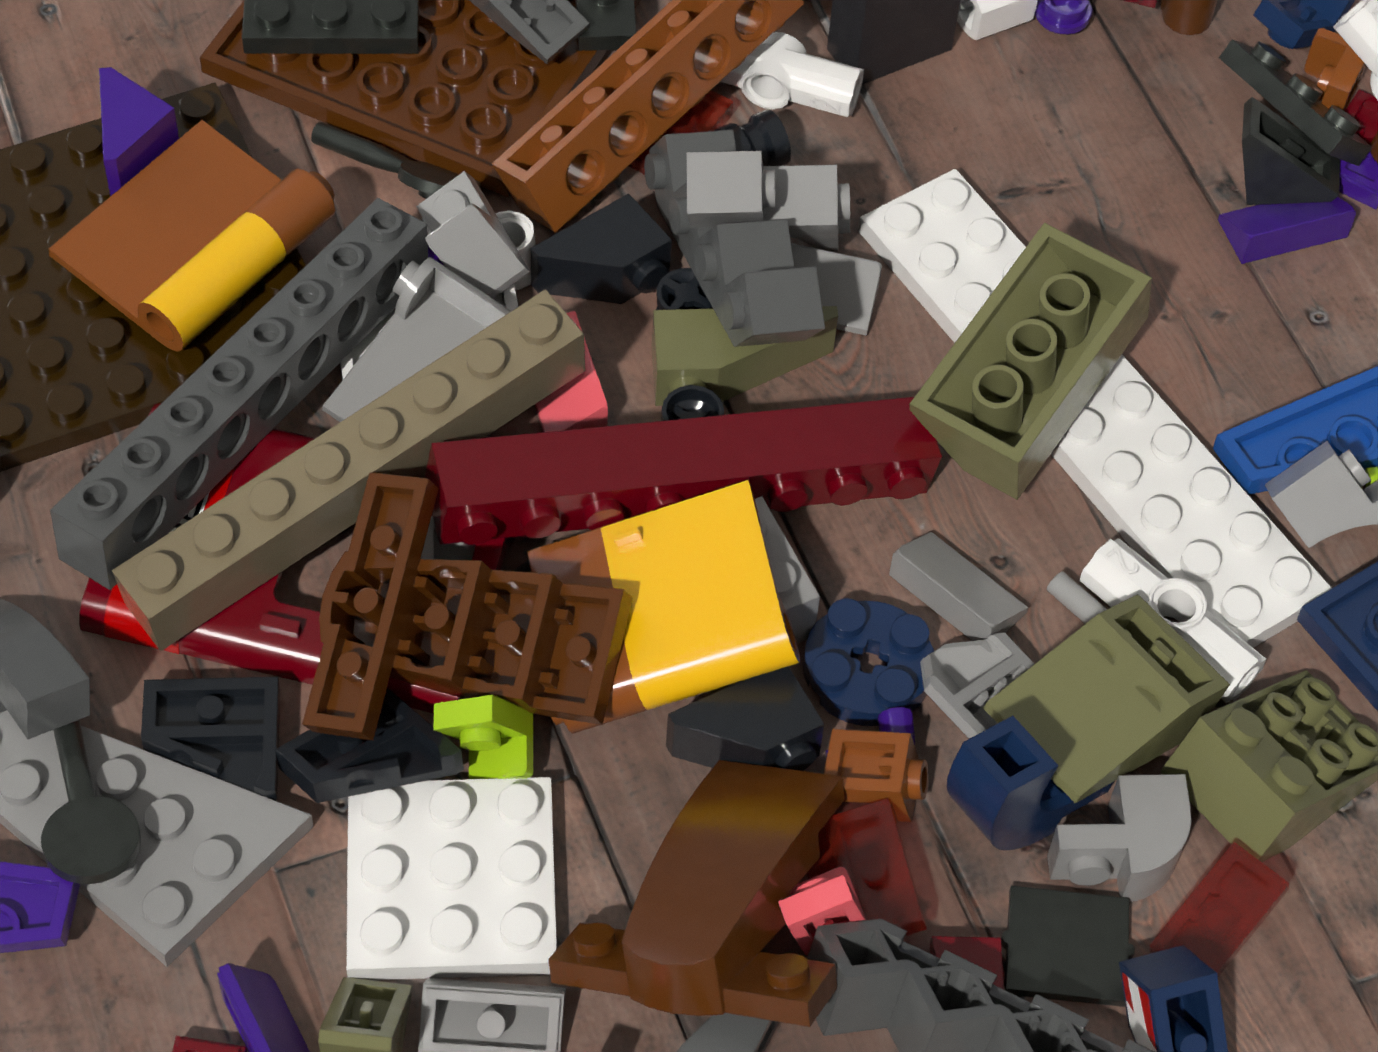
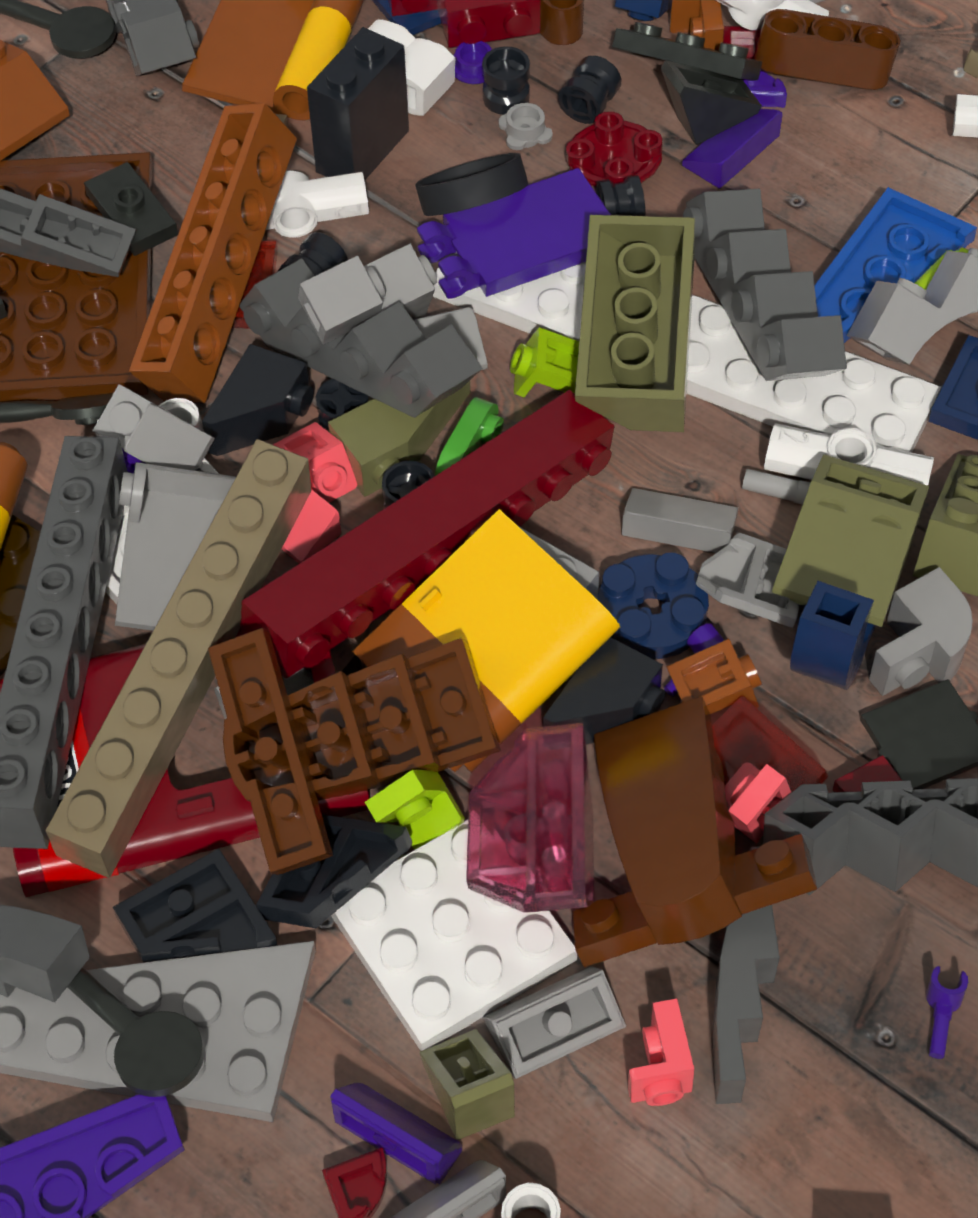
camera: 25 degrees left, 0 degrees up
none -> coral bracket [272,422,358,503]
none -> black tyre [415,153,529,216]
none -> dark purple tile [417,168,610,299]
none -> bright green plate [435,397,504,476]
none -> clear pink wedge [466,723,595,913]
none -> black wheel [482,46,530,115]
none -> light grey plate [499,103,553,150]
none -> lime bracket [510,327,579,398]
none -> black wheel [558,56,622,124]
none -> dark red dish [566,112,662,187]
none -> black wheel [596,175,646,216]
none -> dark grey brick [683,188,847,381]

